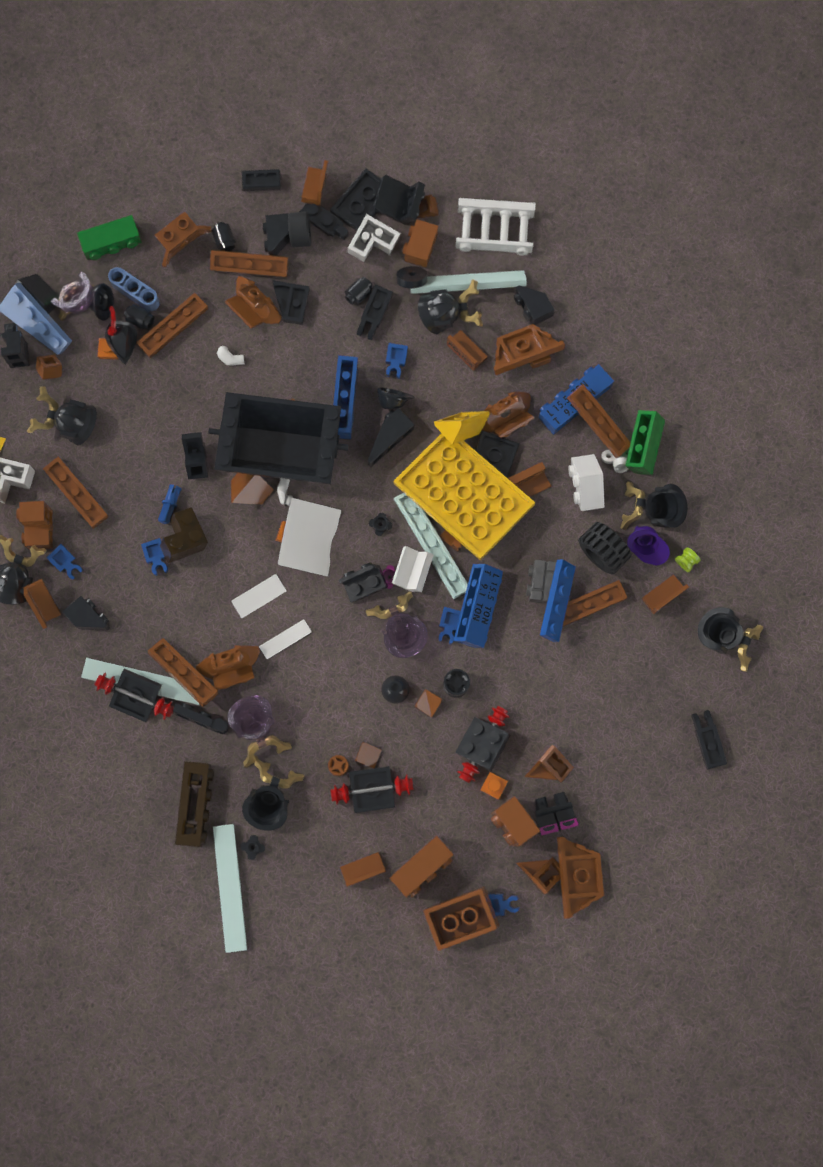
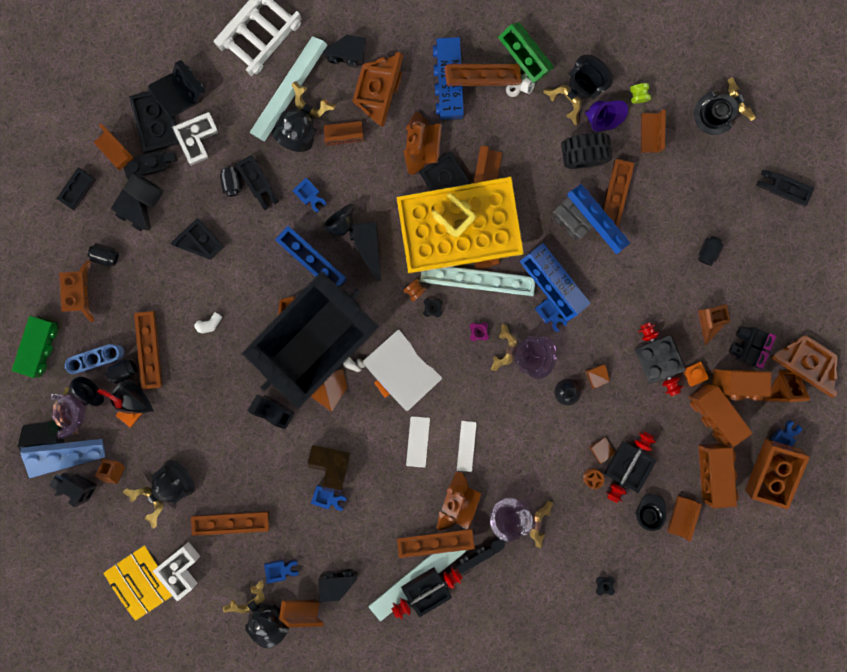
camera: 50 degrees left, 10 degrees up
dark orange brick [16,501,53,550] -> none
blue axle [158,485,182,524] -> none
dark brown brick [175,761,214,847] -> none
dark orange plate [210,250,289,277] -> none
light aqua tile [213,824,247,953] -> none
dark orange piece [225,276,282,329] -> none
black helmet [242,759,304,831] -> none
black bracket [339,562,388,603] -> none
white panel [392,546,433,592] -> none
black piece [396,266,427,289] -> none
dark orange brick [402,219,439,268] -> none
dark orange slope [418,194,439,218] -> none
yellow slope [434,411,490,444] -> none
black wheel [443,669,470,698] -> none
white brick [568,454,604,511] -> none
none -> dark orange wheel [403,278,427,302]
none -> light yellow piece [431,193,475,237]
none -> black hat [635,494,667,531]
none -> dark orange brick [688,384,752,447]
none -> black brick [698,236,724,266]

